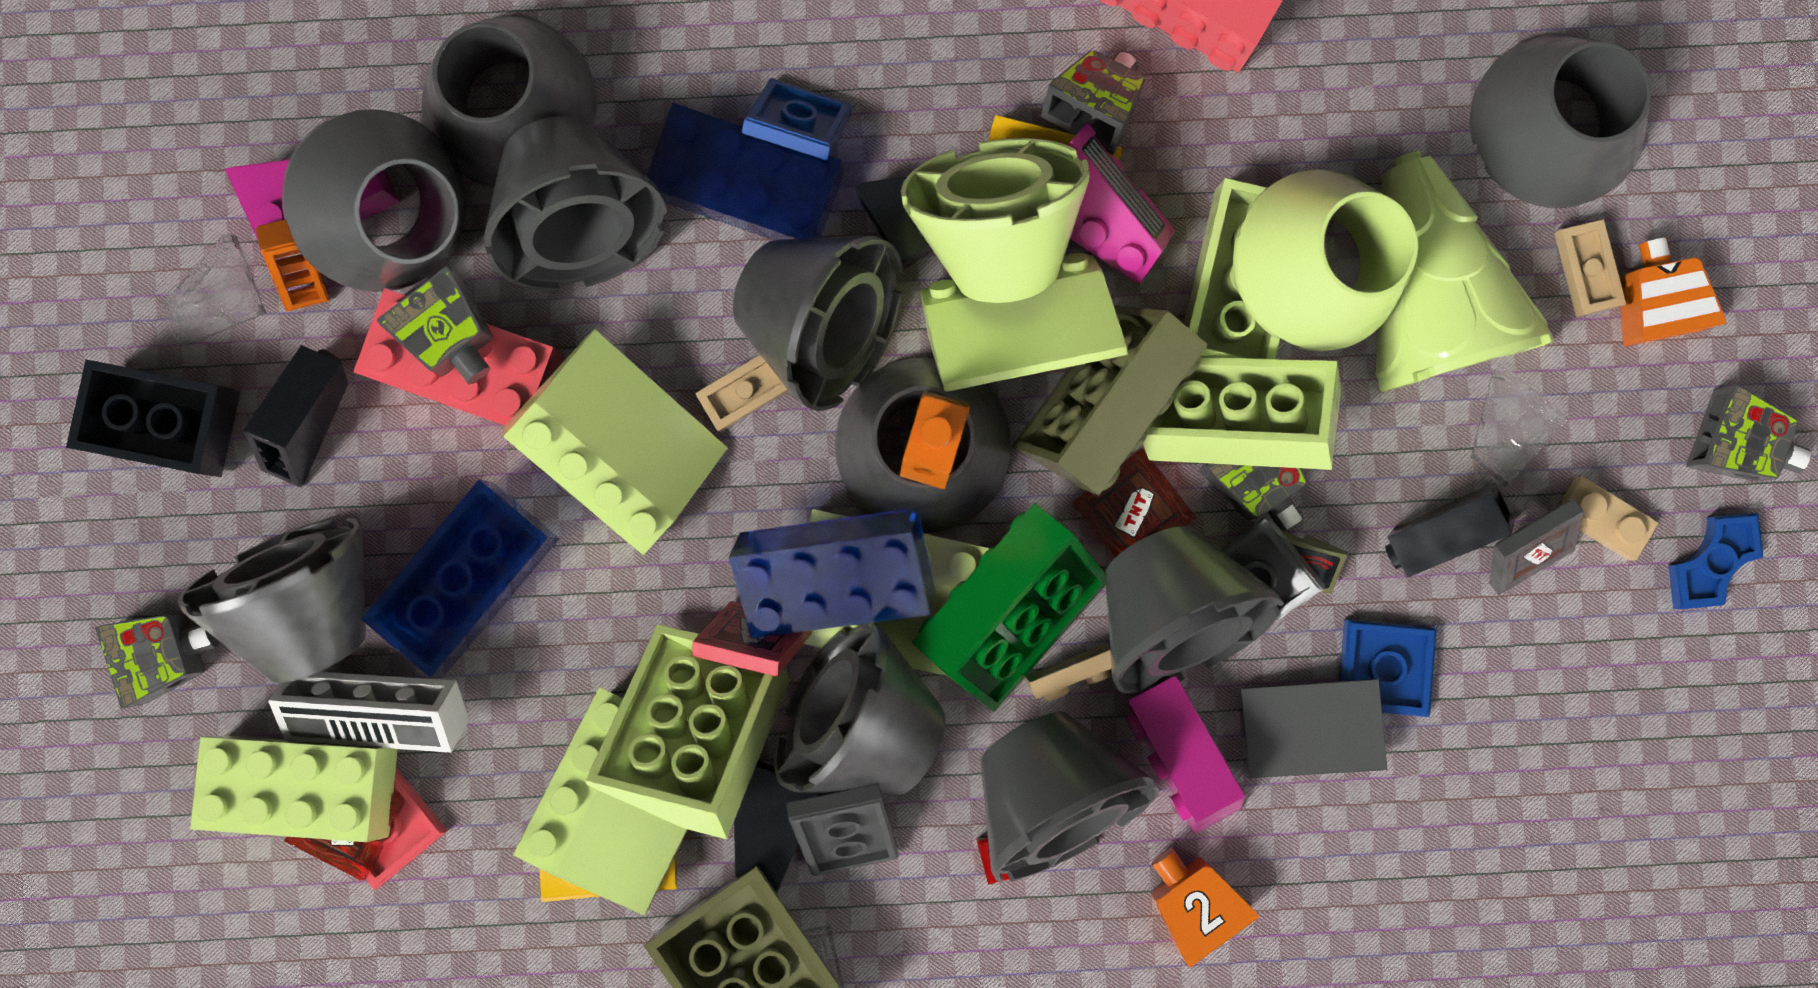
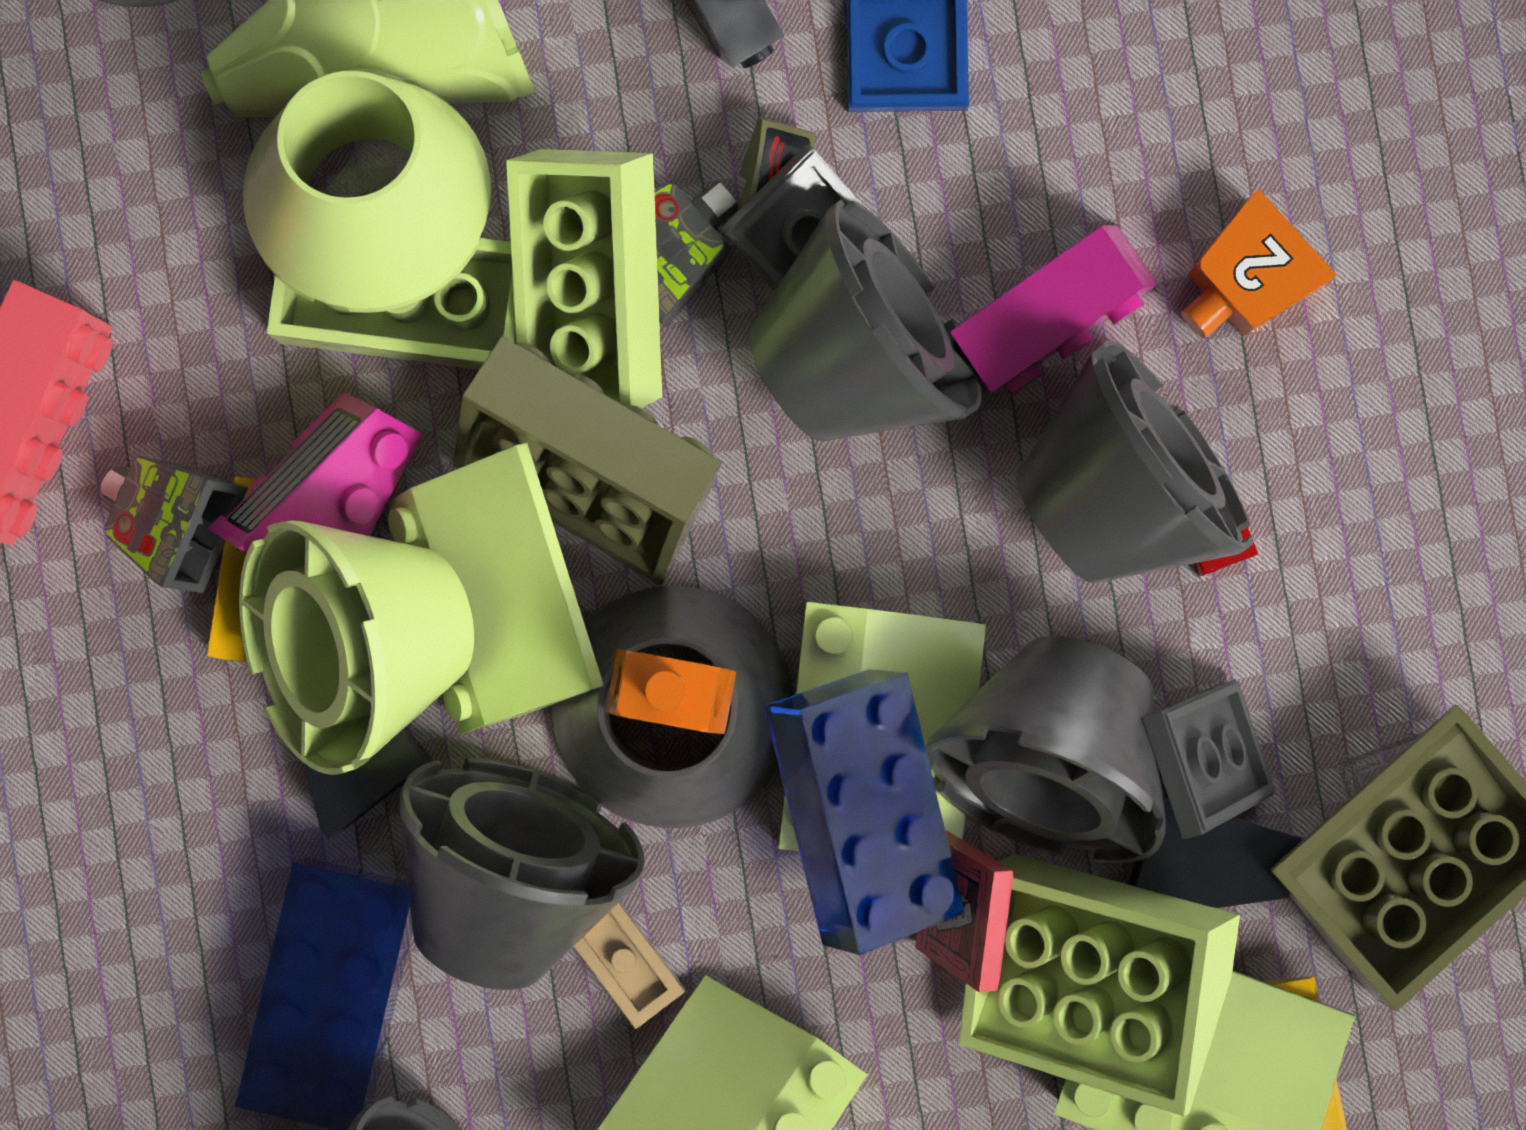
camera: 95 degrees left, 0 degrees up
blue tile [742,79,852,160] -> none
green slope [911,503,1106,712] -> none
tan plate [1025,643,1112,701] -> none
tile [1071,448,1197,558] -> none
dark grey tile [1241,678,1388,778] -> none

